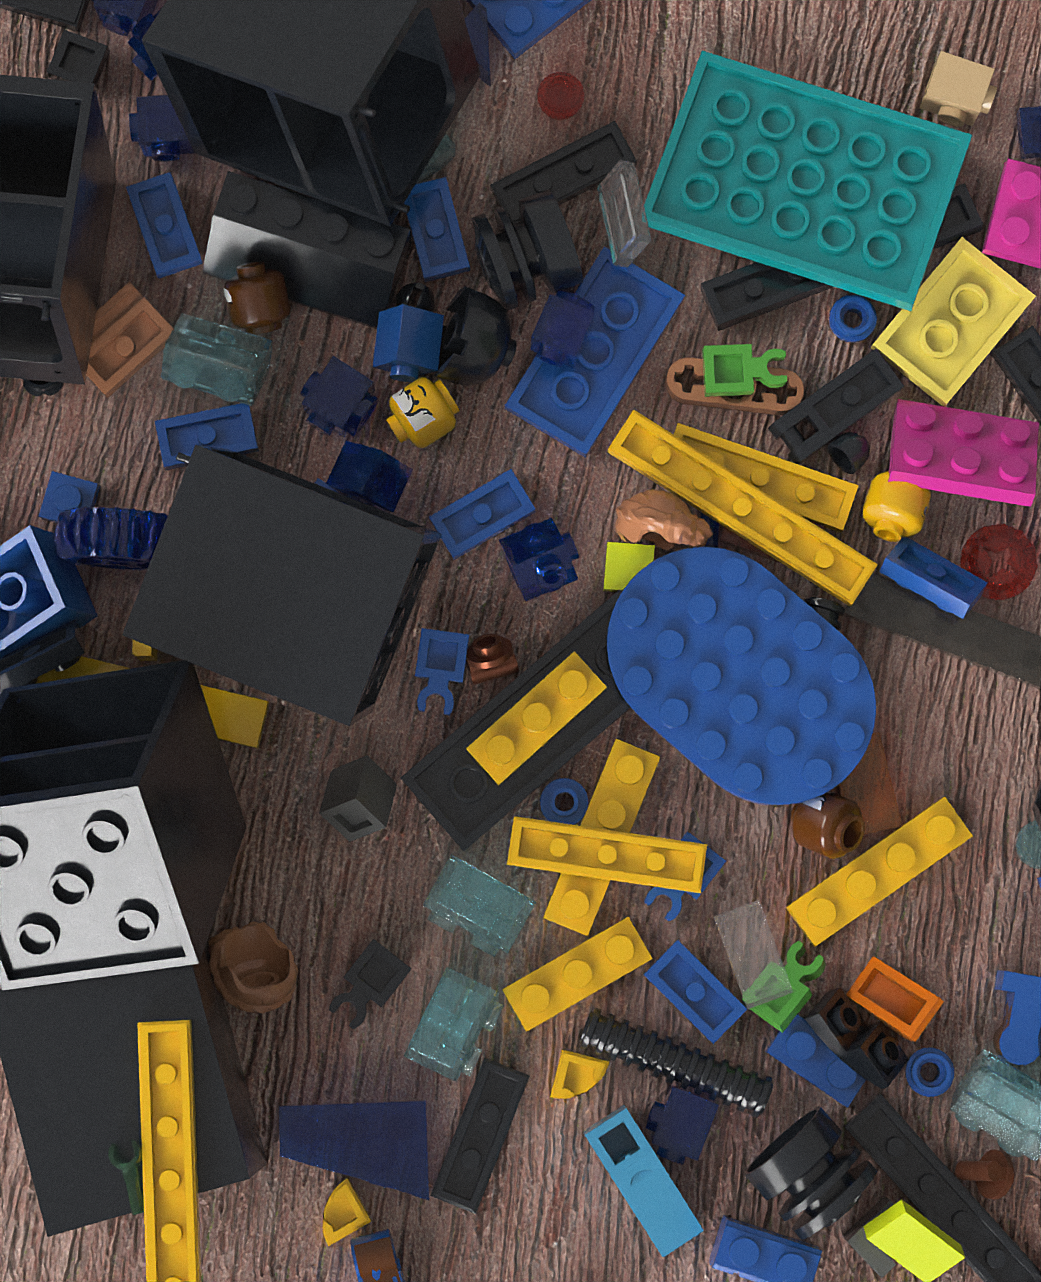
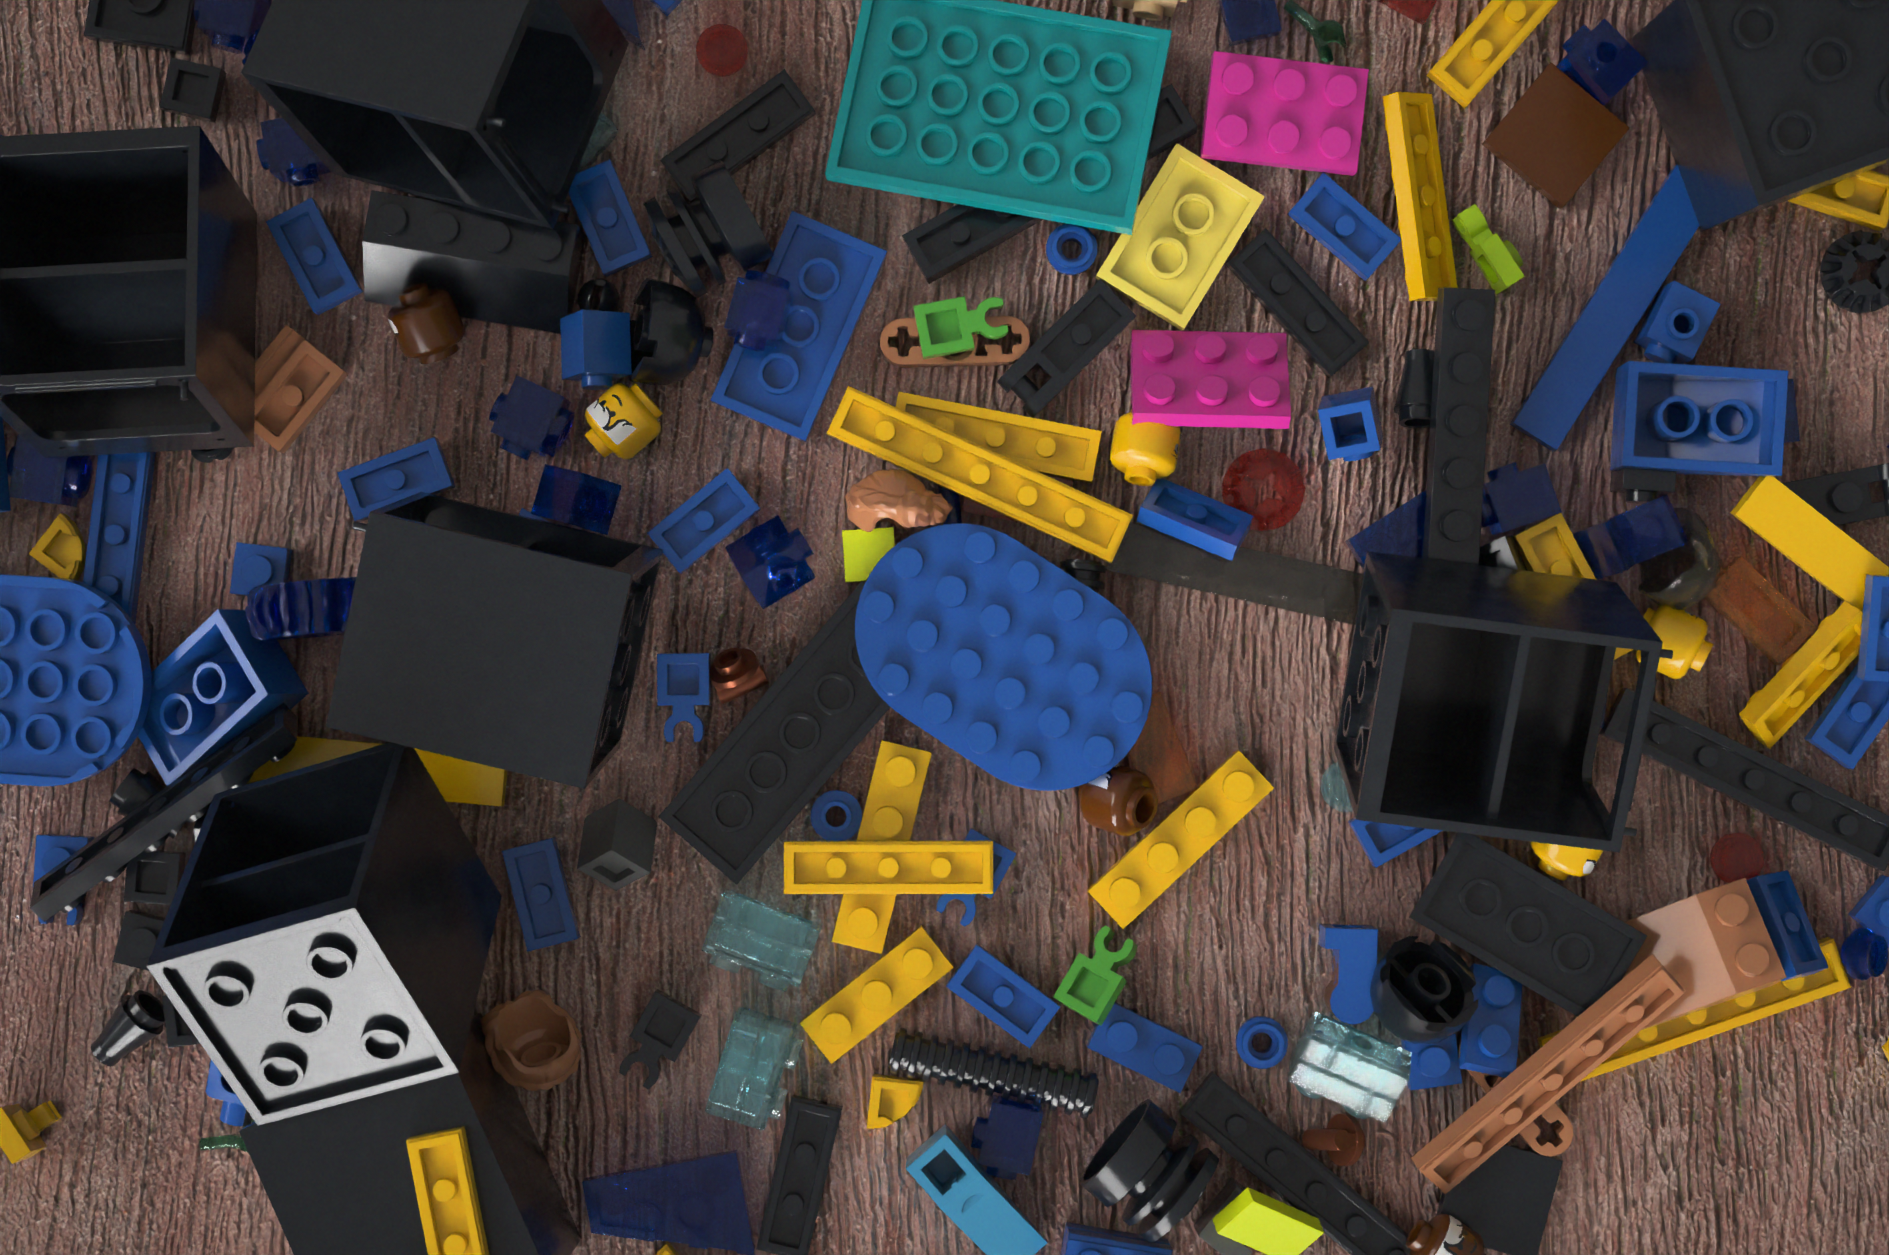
camera: 10 degrees left, 5 degrees up
clear light blue brick [161,313,273,407] -> none
yellow plate [466,651,607,786] -> none
clear tile [597,160,651,267] -> none
clear tile [714,900,794,1009] -> none
black slope [805,987,909,1089] -> none
black hinge [828,432,870,474] -> none
orange slope [846,956,944,1042] -> none
none -> blue plate [502,837,581,952]

